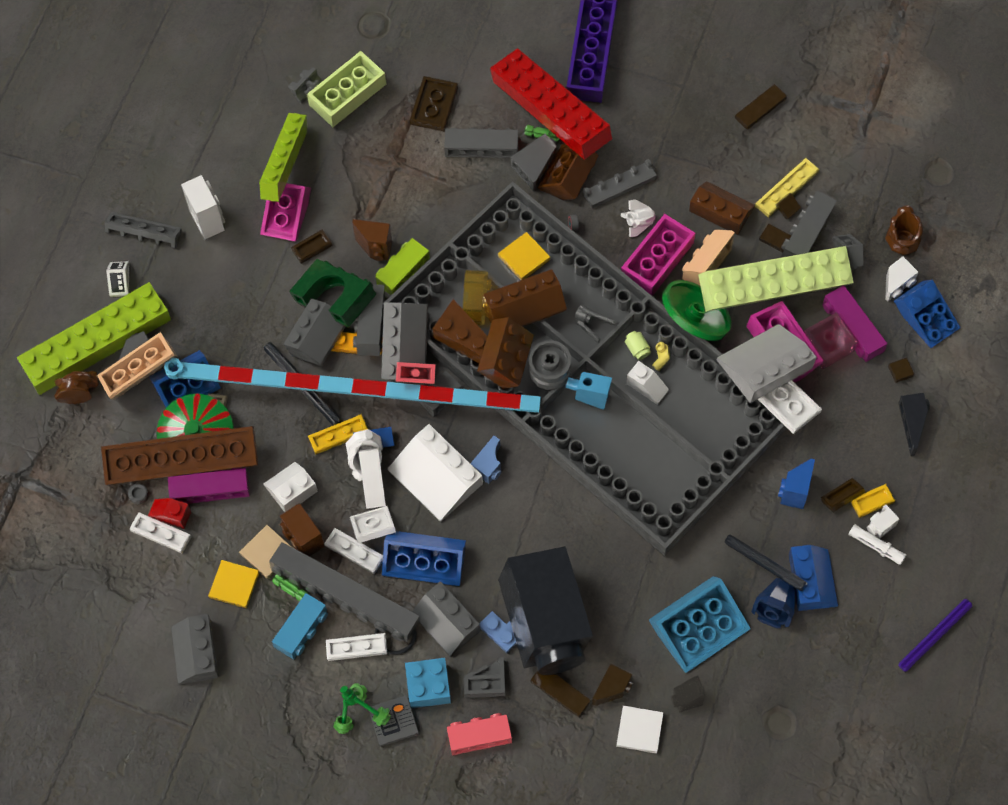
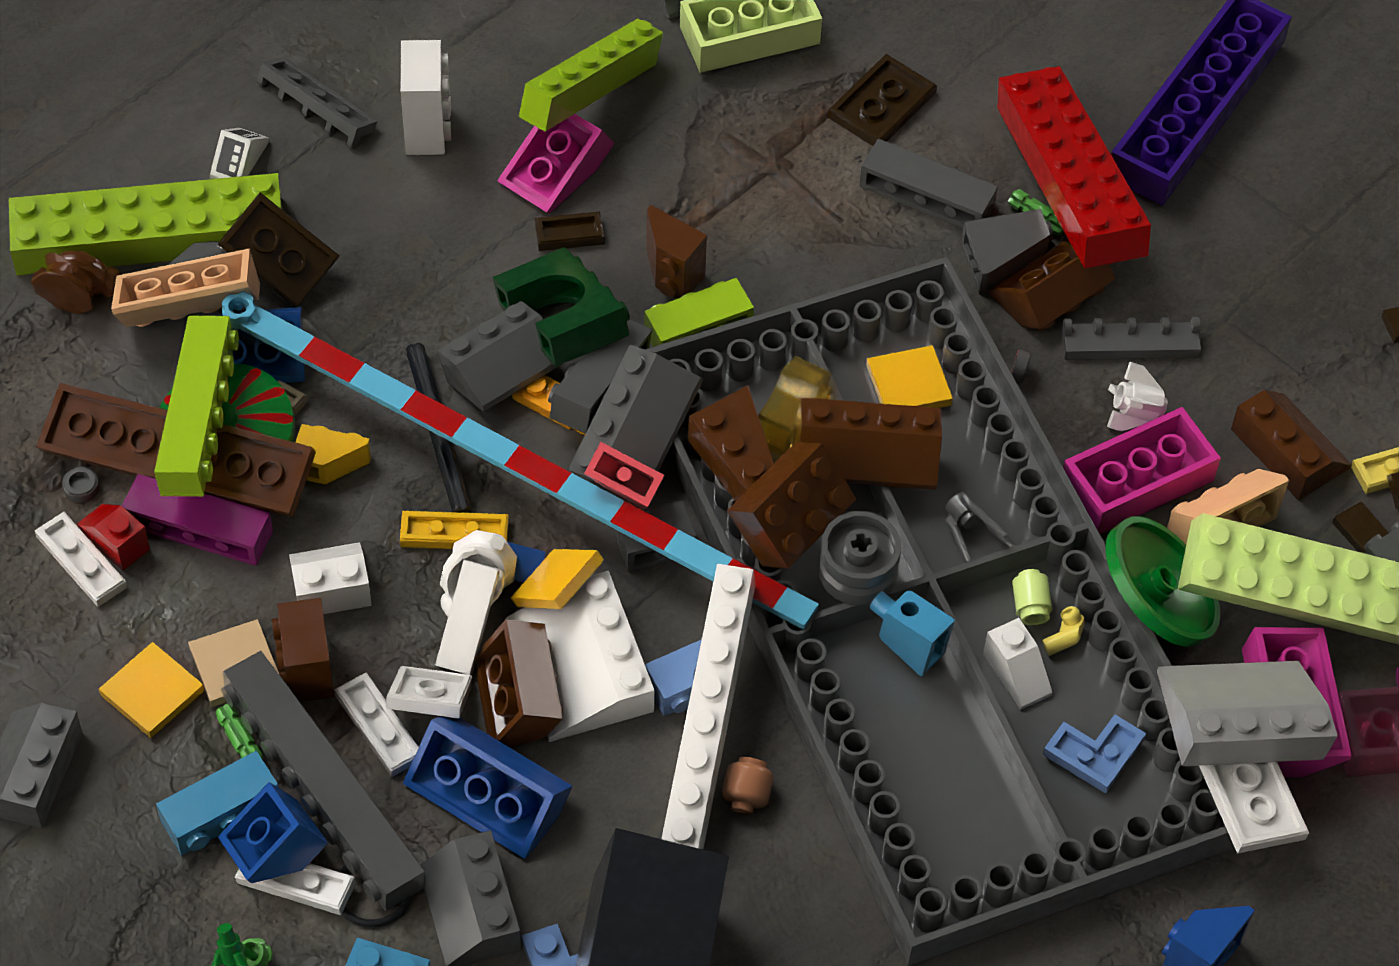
camera: 20 degrees right, 10 degrees down
none -> lime brick [154,316,239,496]
none -> dark brown tile [217,192,340,308]
none -> blue slope [218,782,328,883]
none -> yellow slope [295,424,371,484]
none -> reddish brown slope [475,619,563,748]
none -> yellow tile [511,549,604,609]
none -> white brick [661,564,756,849]
none -> nougat head [721,757,774,815]
none -> medium blue plate [1043,714,1146,794]

